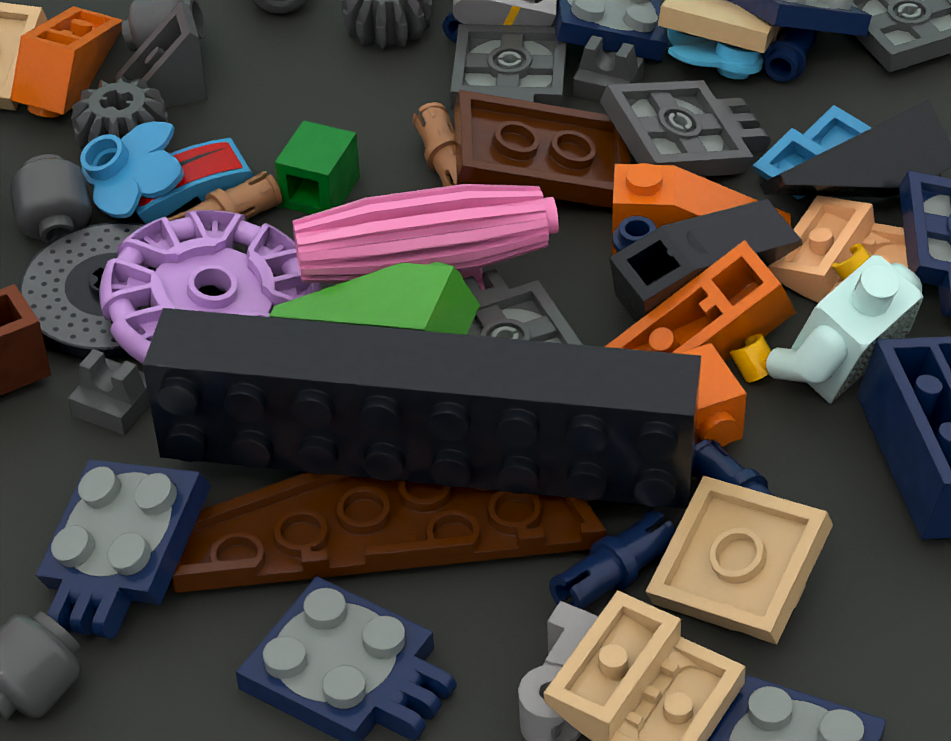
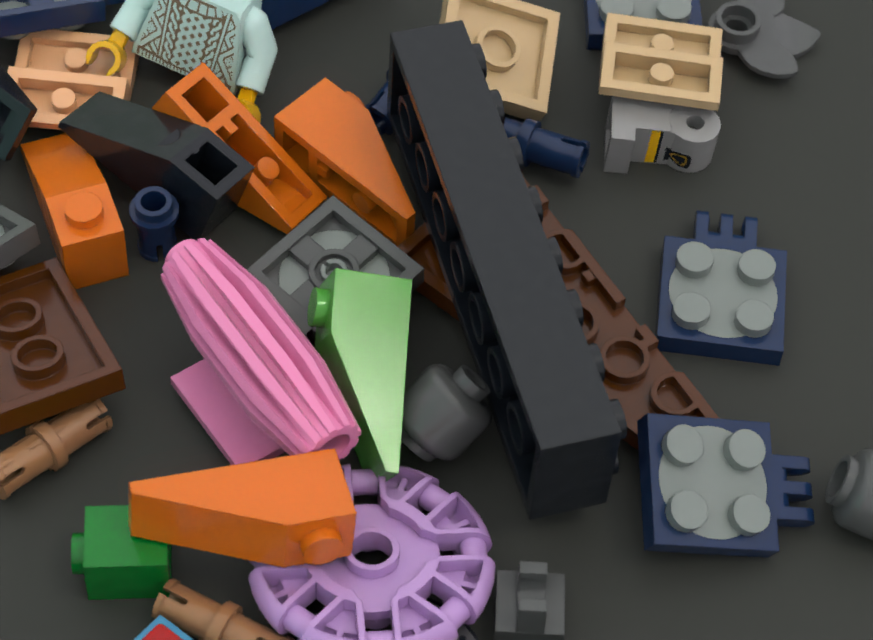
camera: 120 degrees left, 10 degrees up
none -> orange slope [128,448,357,567]

